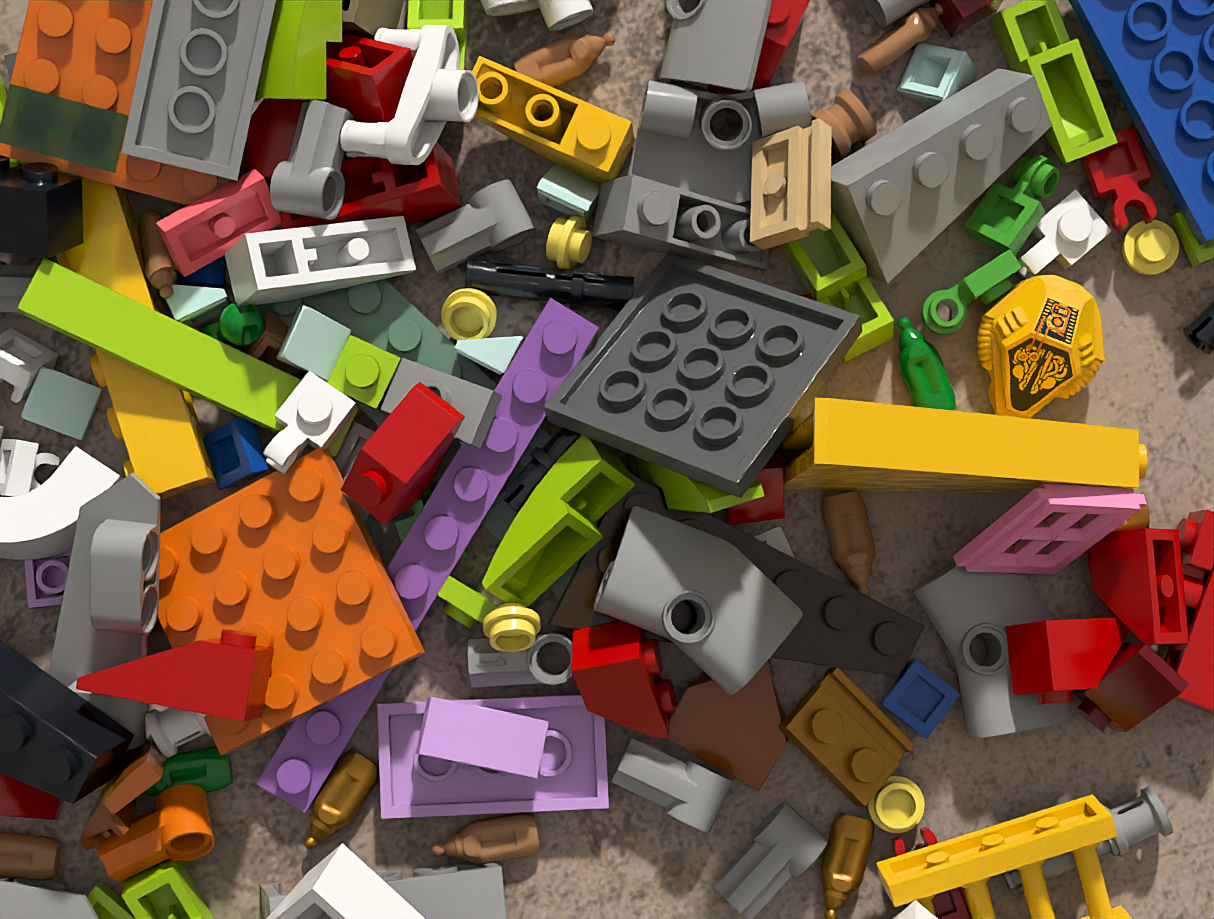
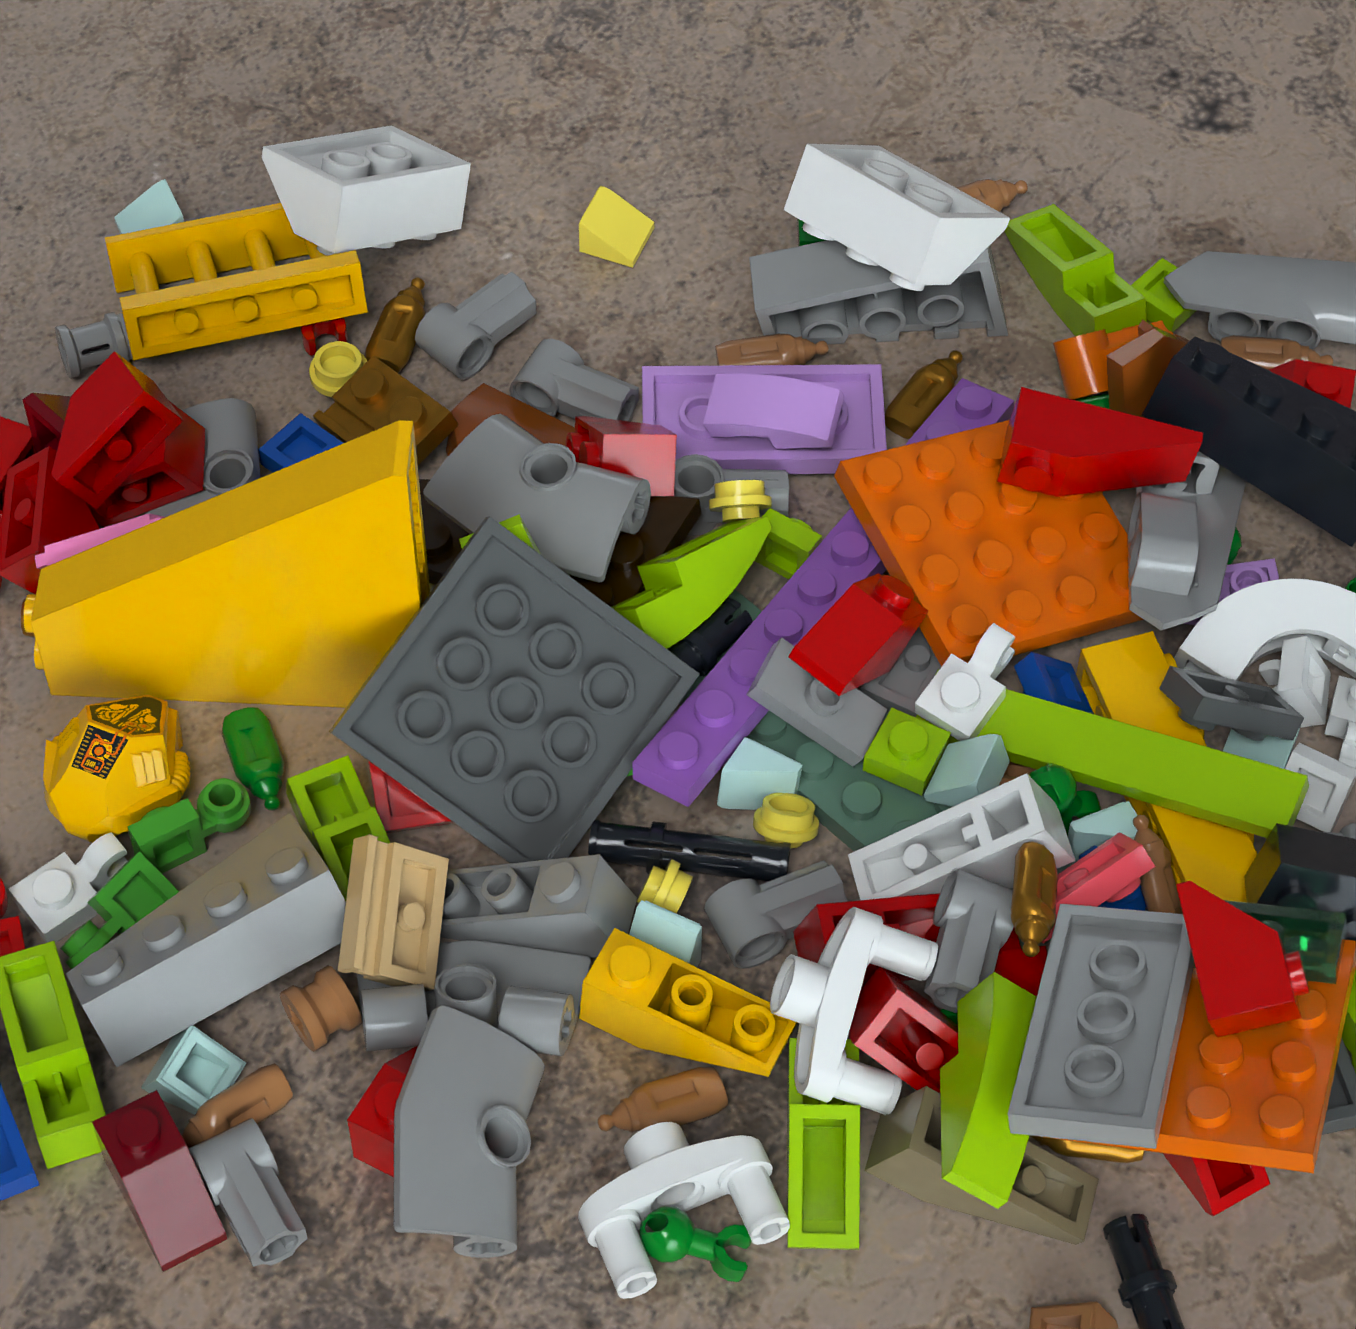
camera: 175 degrees left, 30 degrees down
none -> red slope [51,351,184,510]
none -> pearl gold piece [1011,842,1058,957]
none -> dark grey plate [1159,666,1304,741]
none -> red slope [1176,881,1310,1037]

